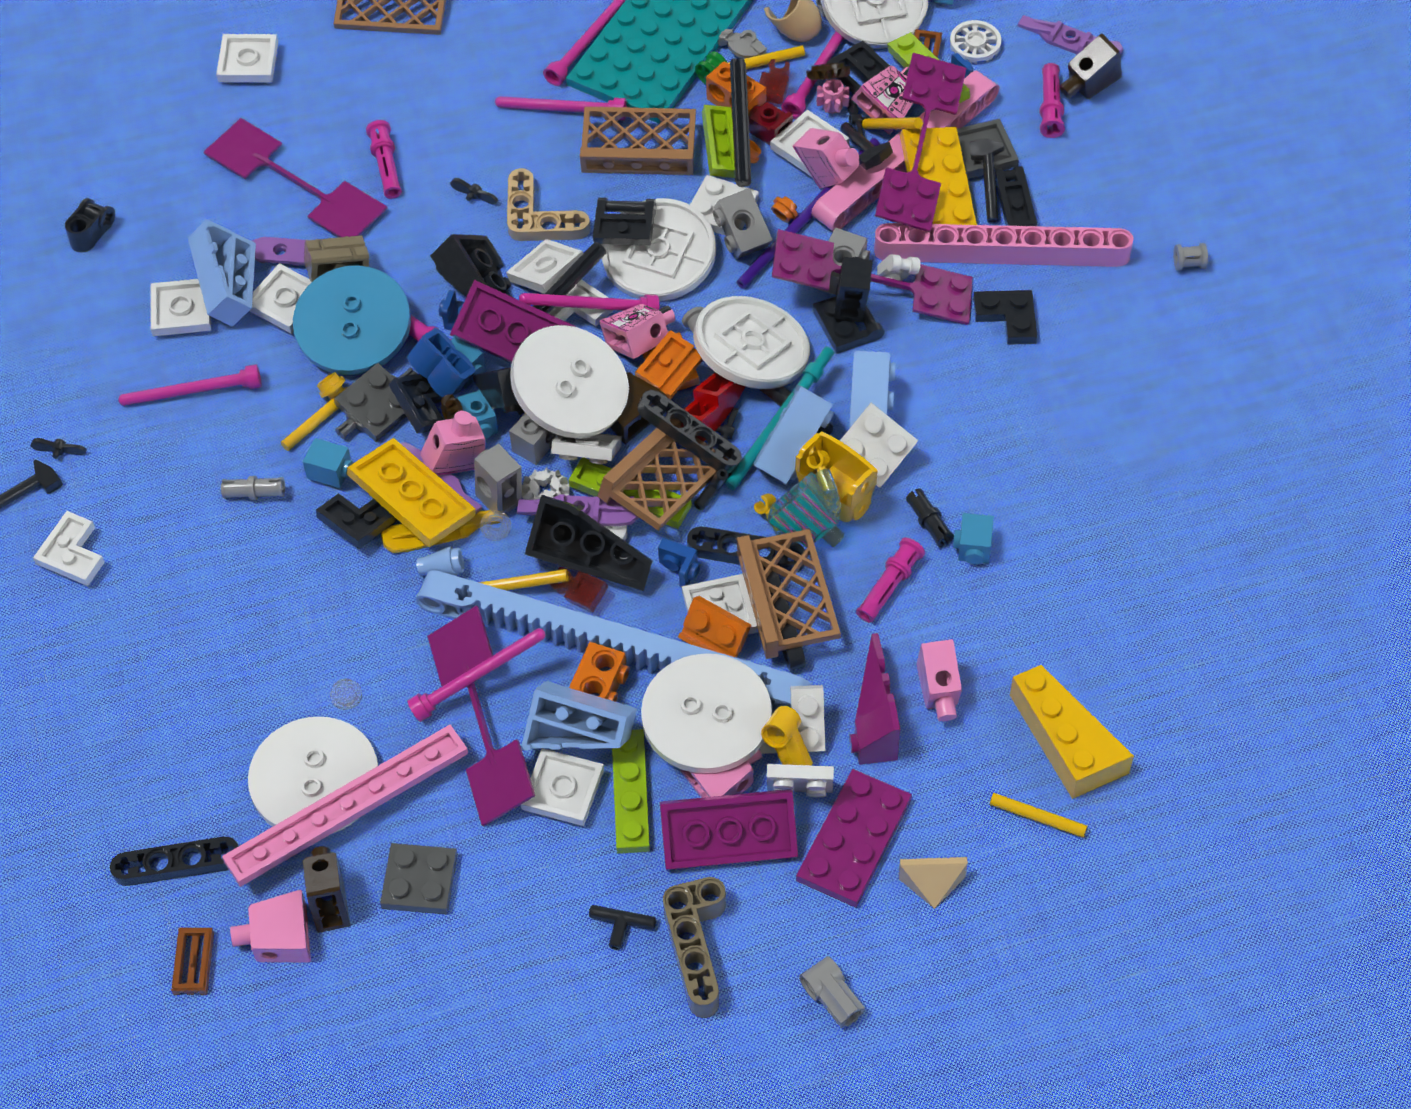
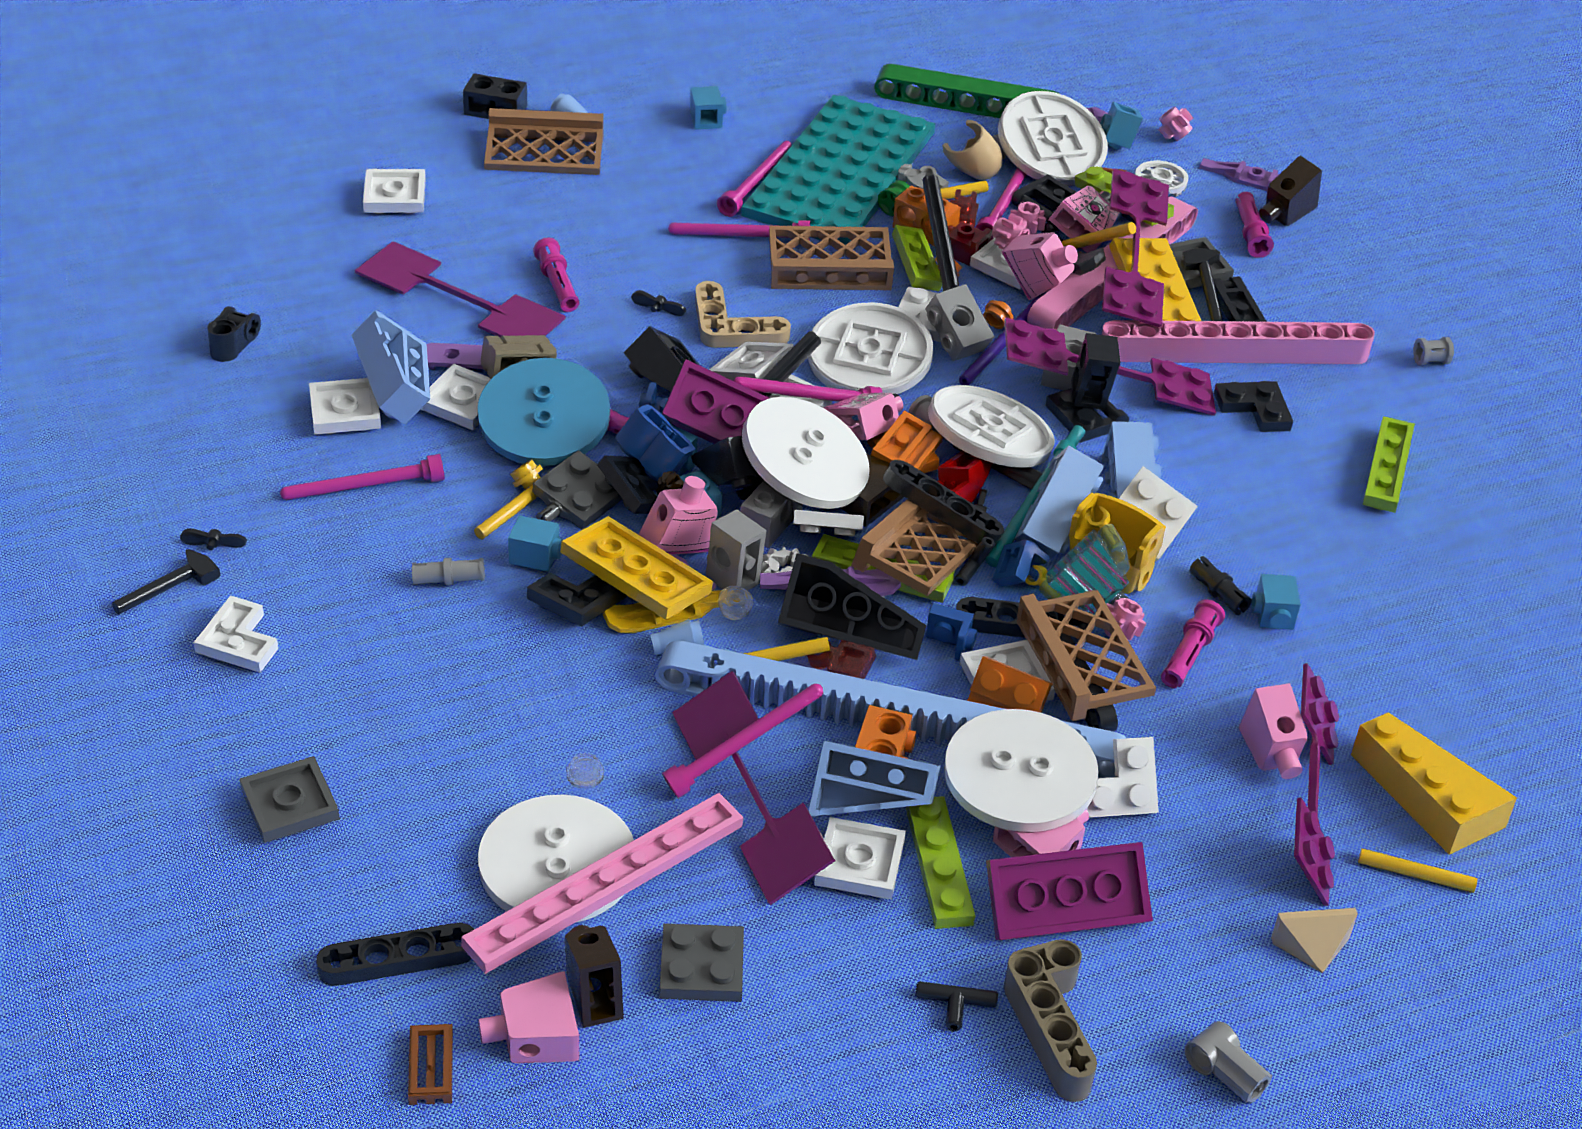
camera: 10 degrees left, 15 degrees down
black plate [593,197,656,246] -> none
yellow piece [761,706,813,766] -> none
white plate [767,764,834,797] -> none
magenta plate [796,769,912,908] -> none
dark brown gear [806,62,850,80] -> none
magenta wedge [849,633,900,765] -> none
white plate [877,254,921,281] -> none
none -> dark grey plate [239,756,340,843]
none -> bright pink gear [992,213,1029,250]
none -> blue bracket [992,540,1049,587]
none -> bright pink gear [1104,598,1147,640]
none -> magenta hinge [1294,663,1339,906]
none -> lime plate [1362,416,1415,513]

